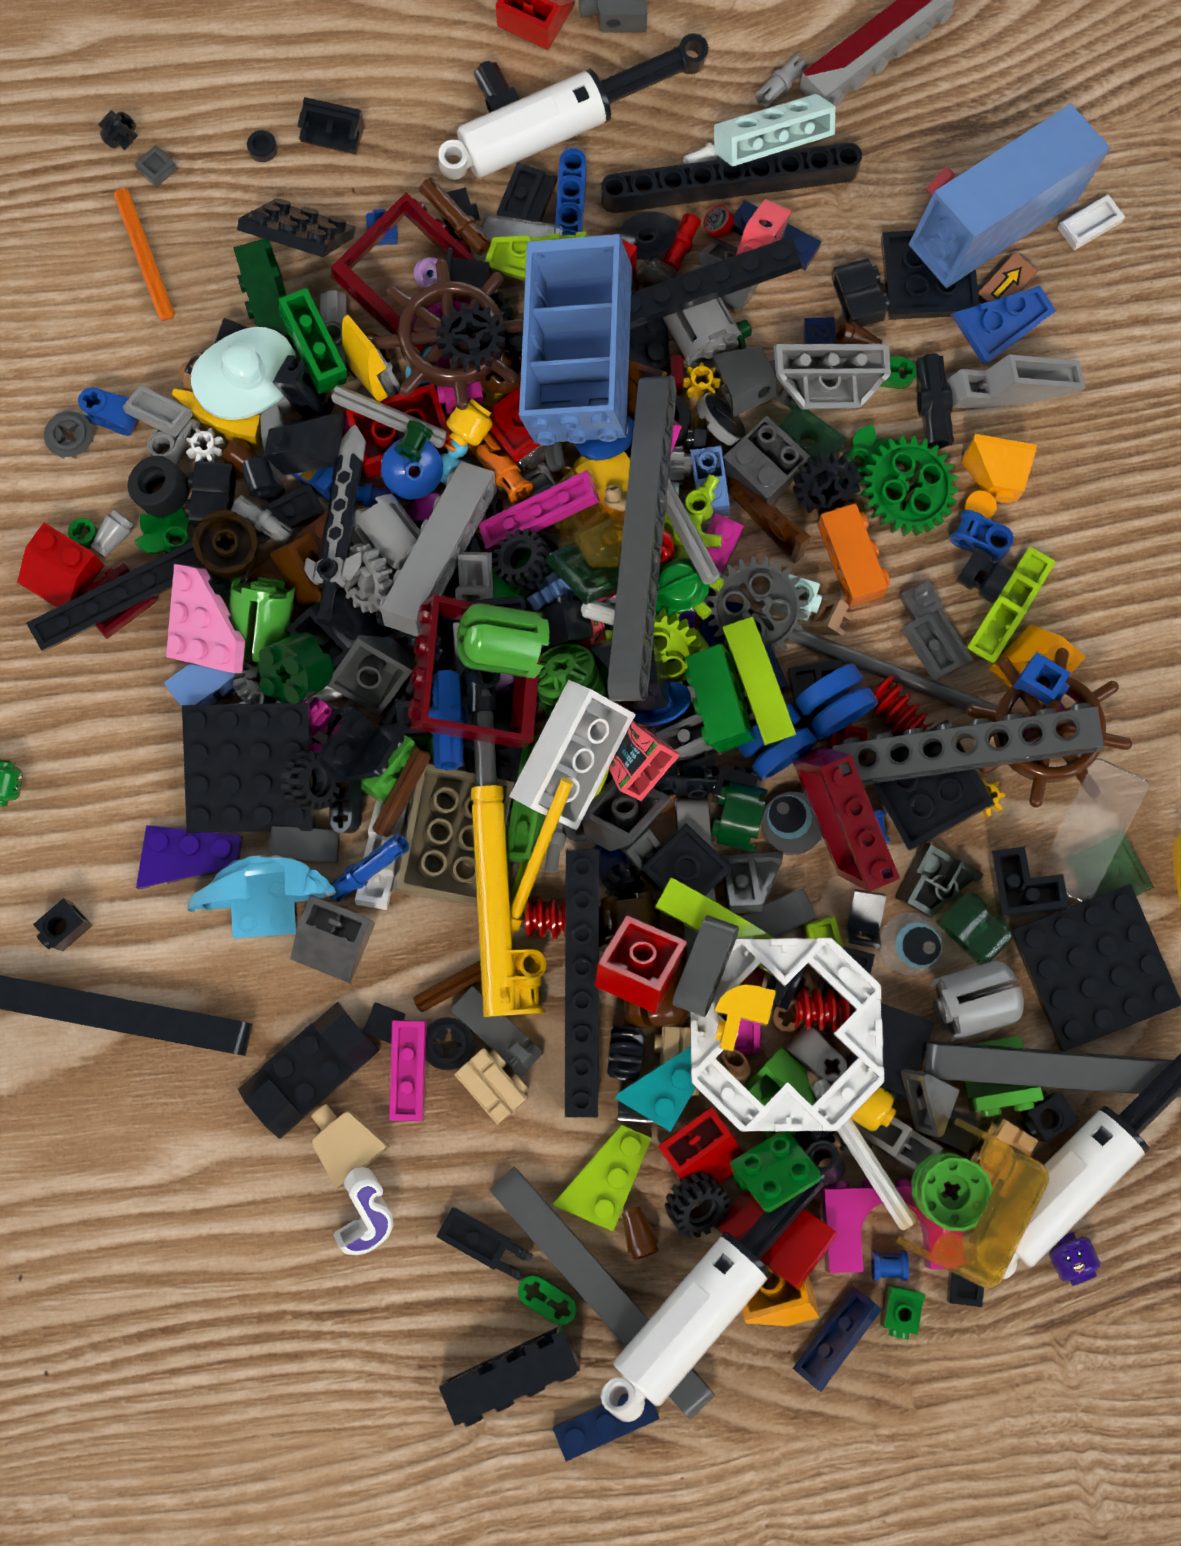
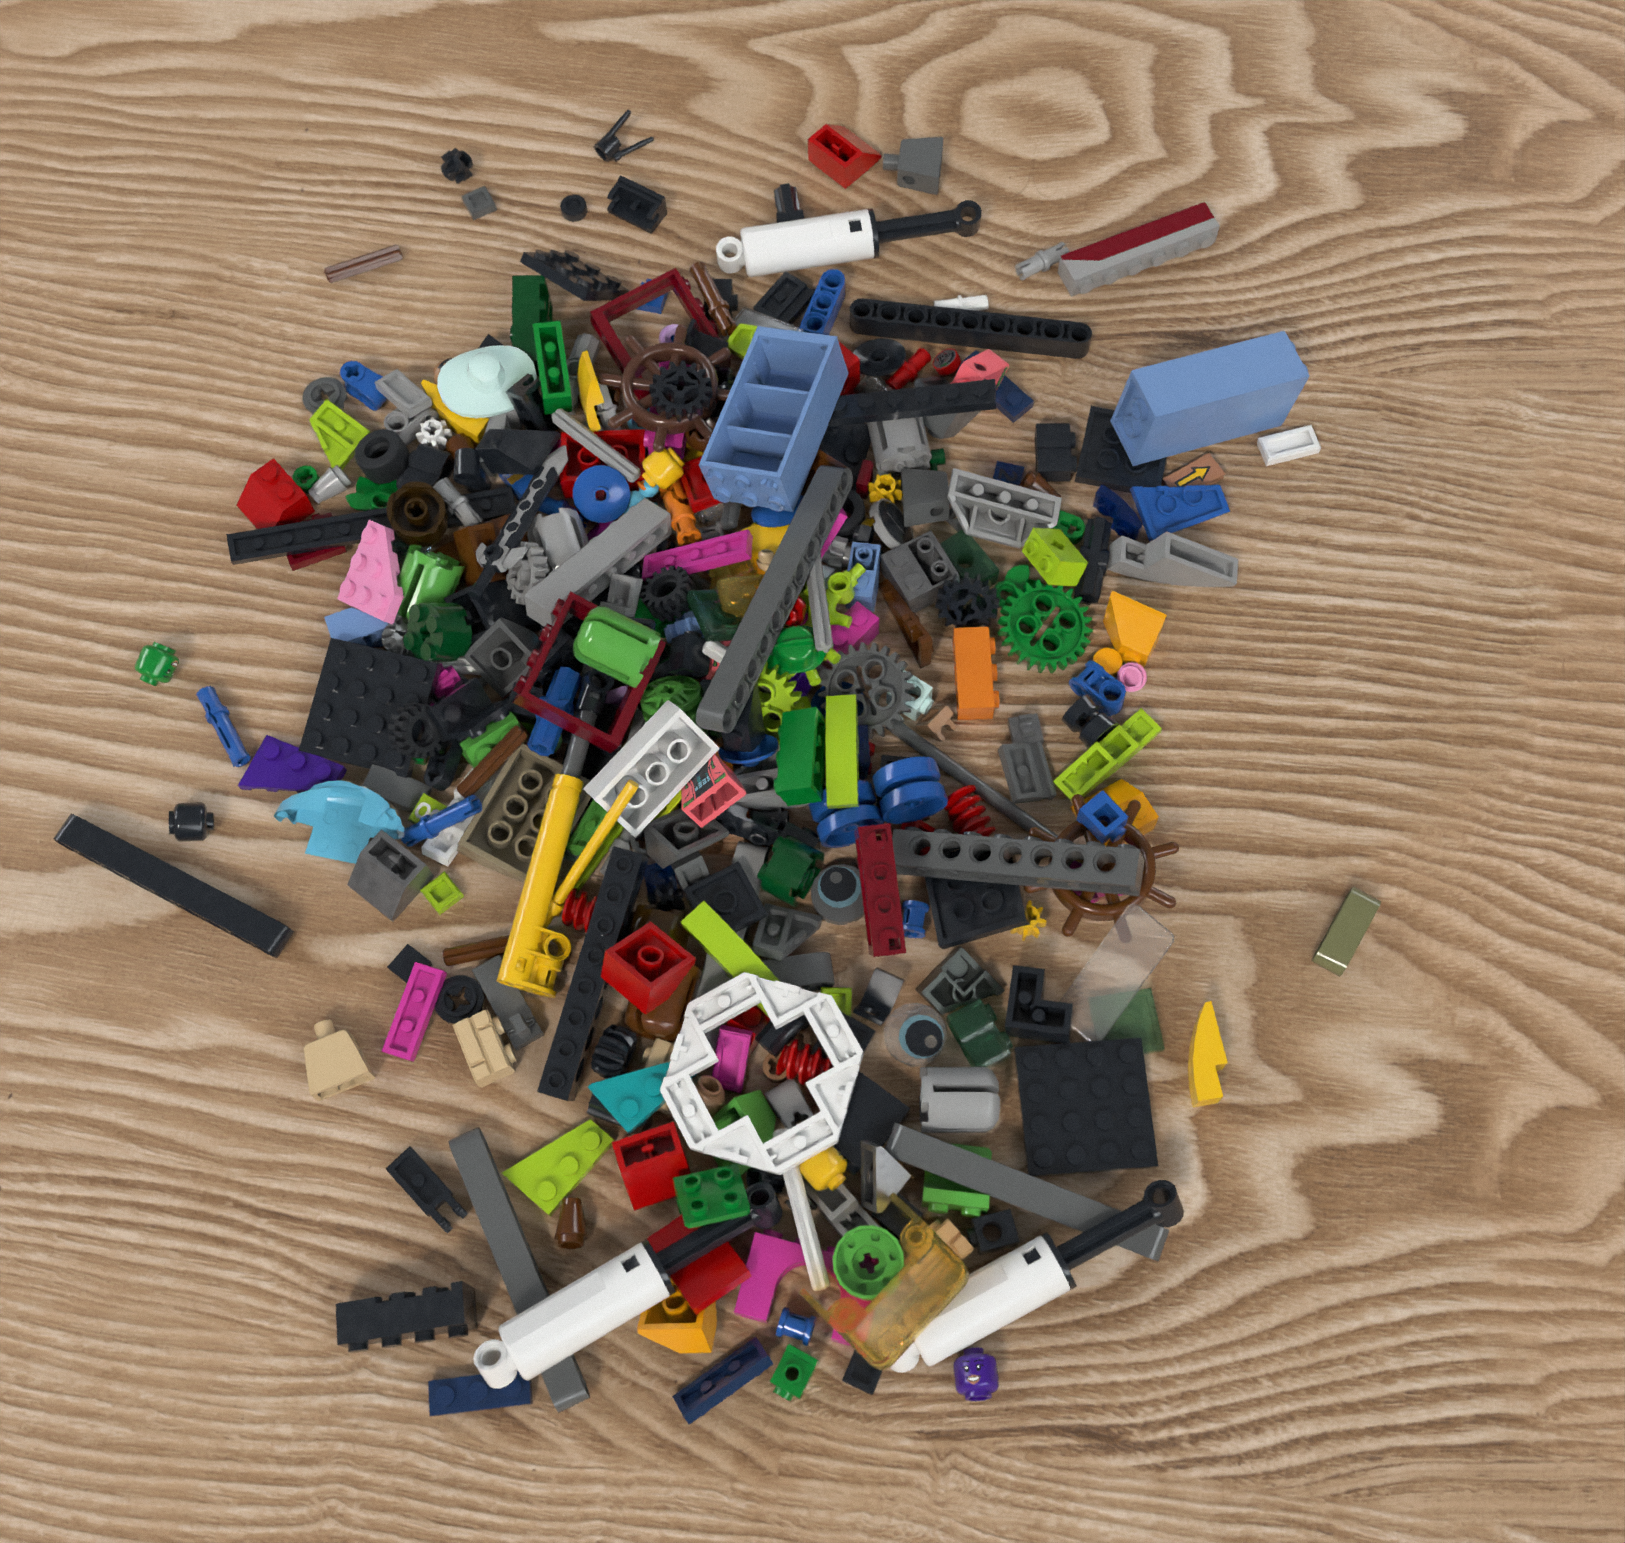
camera: 20 degrees right, 10 degrees down
black brick [33,898,93,951] -> none
orange axle [113,188,175,321] -> none
black piece [238,1002,380,1139] -> none
white animal [333,1167,393,1255] -> none
dark green bush [394,420,433,463] -> none
green beam [518,1274,577,1325] -> none
black tyre [665,1172,731,1238] -> none
dark grey beam [673,915,739,1017] -> none
light aqua brick [714,94,835,167] -> none
yellow brick [714,985,776,1052] -> none
none -> black head [168,802,214,842]
none -> blue pin [196,686,251,767]
none -> lime wing [309,399,371,470]
none -> axle [324,245,403,283]
none -> lime tile [408,793,447,824]
none -> lime tile [420,871,464,915]
none -> black plant [594,110,654,162]
none -> lime brick [1022,527,1088,586]
none -> clear blue slope [1093,484,1142,541]
none -> bright pink plate [1117,662,1147,692]

